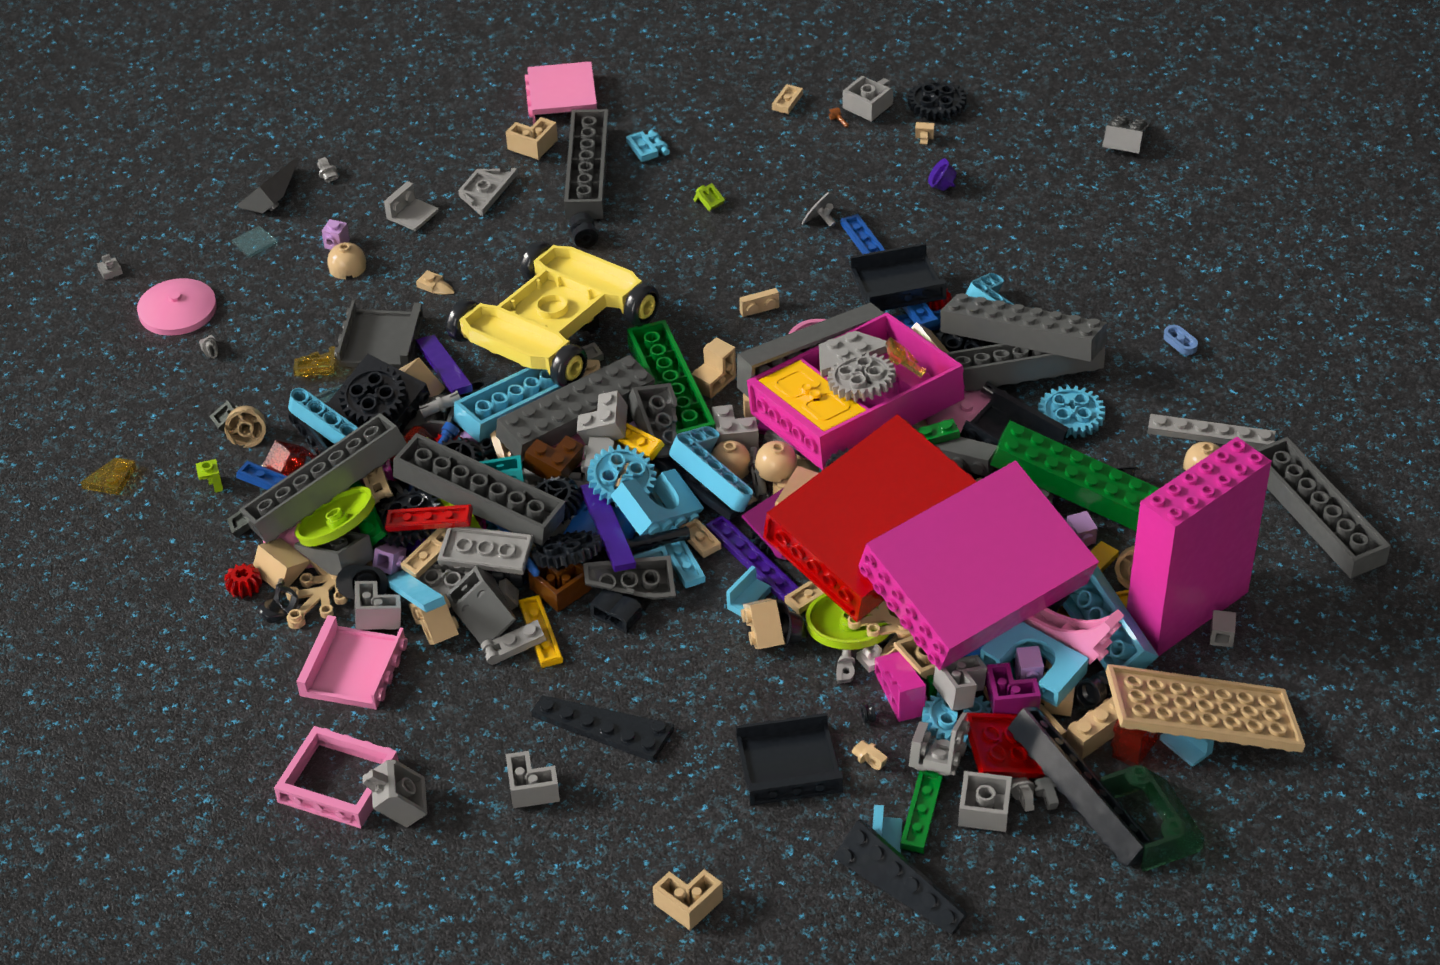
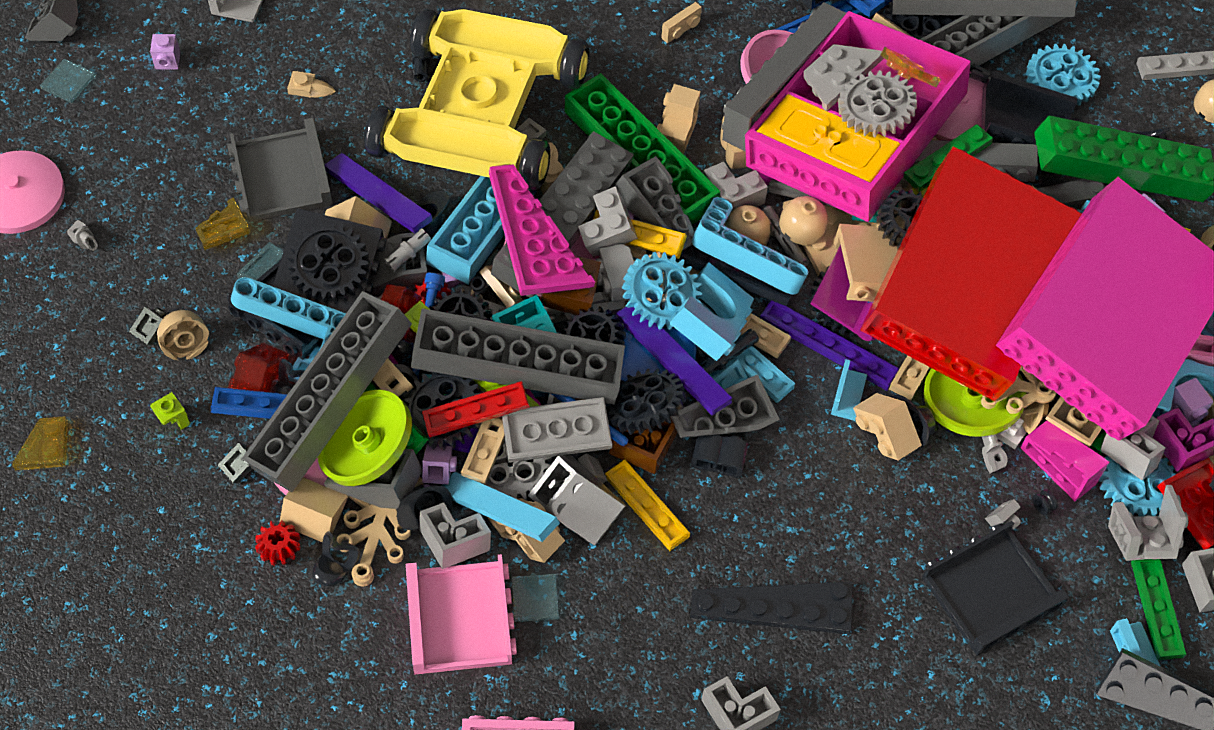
camera: 25 degrees left, 15 degrees up
tan cylinder [328,242,366,279] -> none
light grey plate [481,620,546,665] -> none
tan piece [852,740,888,770] -> none
none -> dark pink wing [489,164,595,296]
none -> clear light blue piece [512,573,559,623]
none -> light grey tile [985,499,1021,529]

